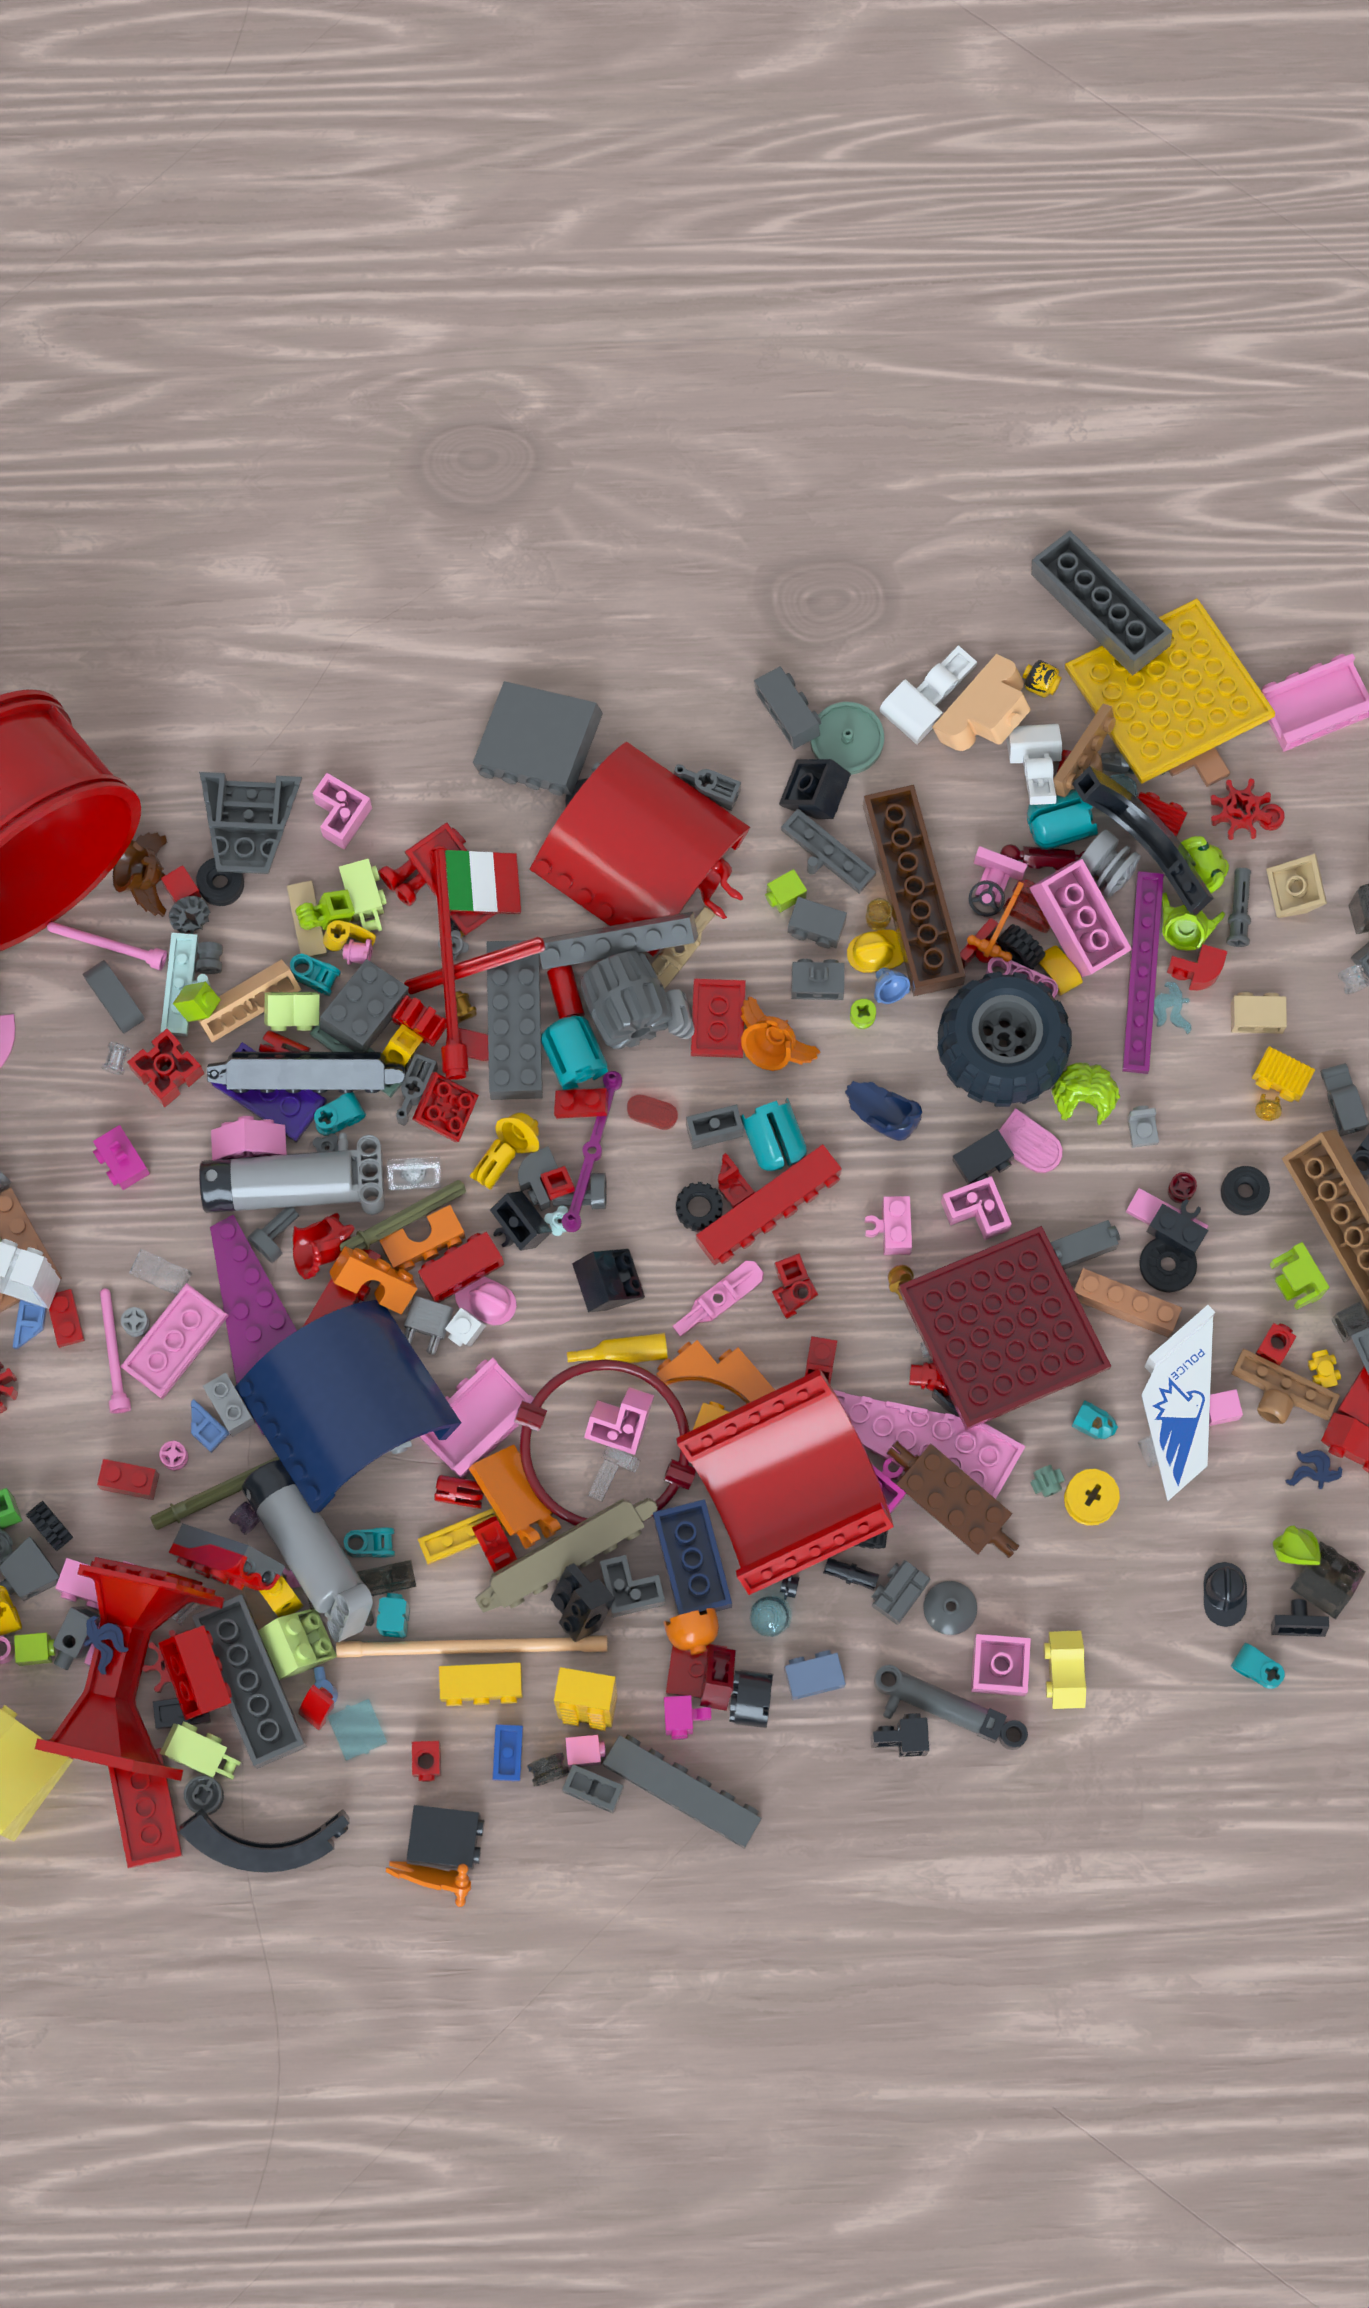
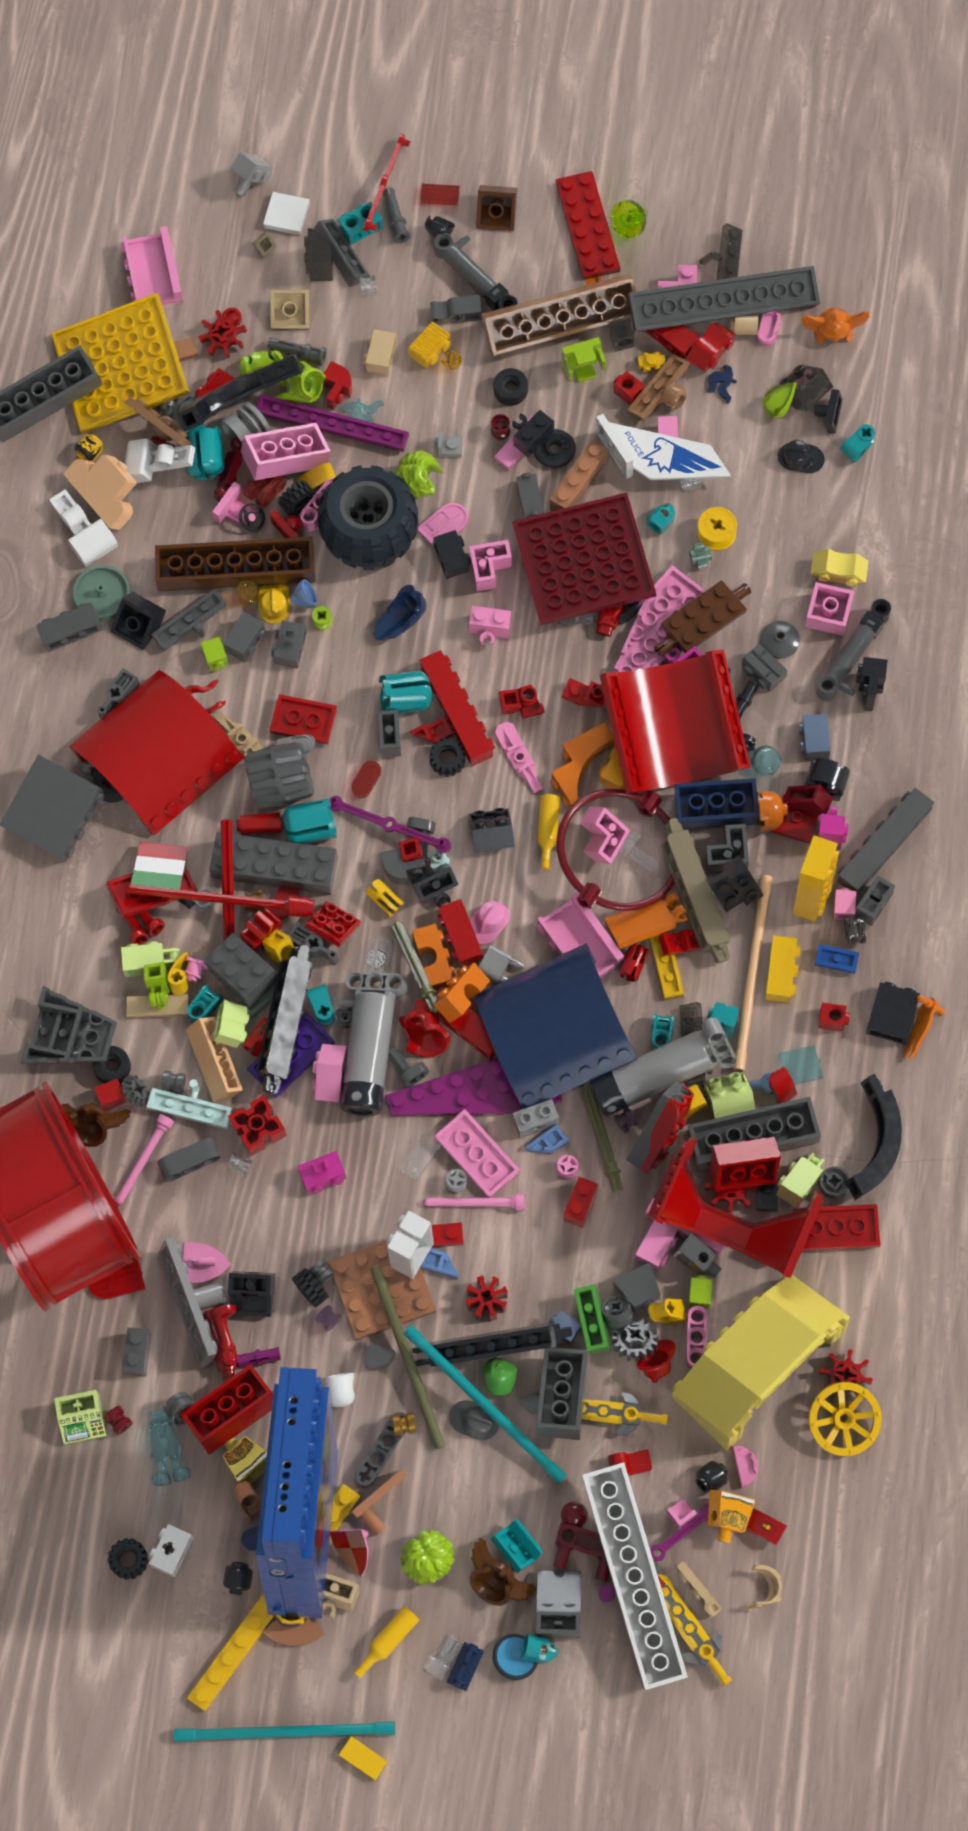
camera: 75 degrees left, 5 degrees down
black tyre [26,1500,74,1551] -> none
dark blue piece [84,1616,129,1674] -> none
lime brick [173,981,221,1022] -> none
bright pink brick [313,773,372,850] -> none
white brick [445,1308,486,1347] -> none
yellow piece [495,1112,540,1153] -> none
dark grey brick [539,912,698,969] -> none
red plate [554,1088,609,1119] -> none
orange helmet [741,996,820,1071] -> none
pearl gold brick [888,1265,914,1300] -> none
orange piece [967,881,1024,962] -> none

